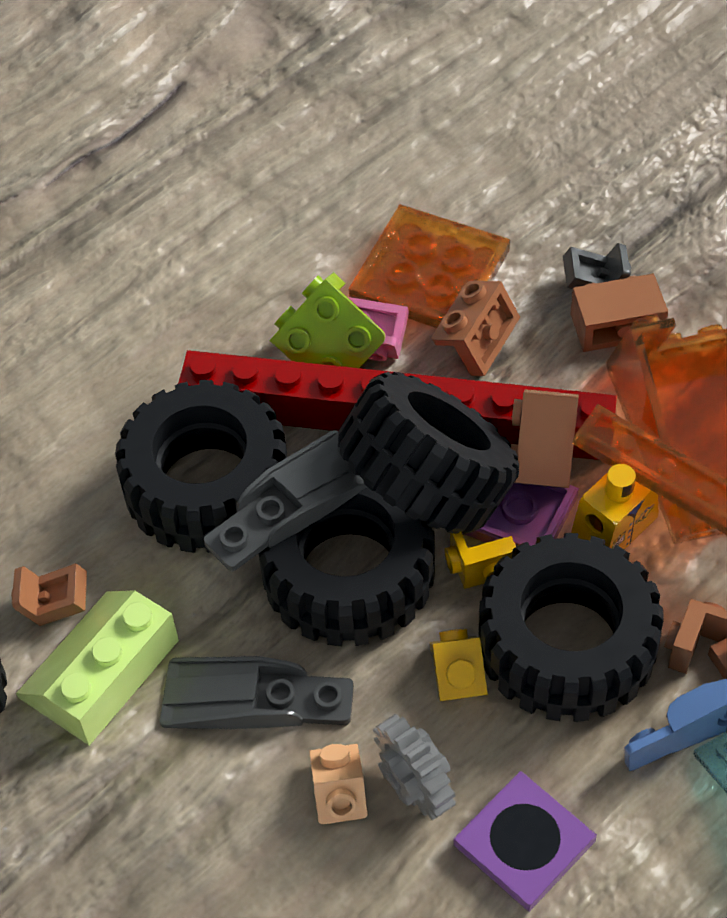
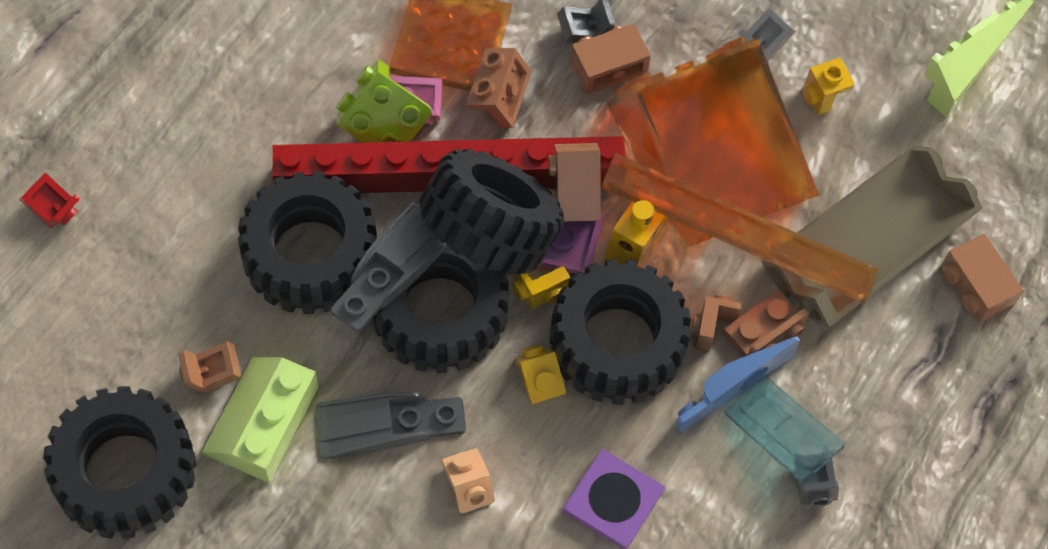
camera: 20 degrees left, 10 degrees up
light grey gear [373,714,456,820] -> none

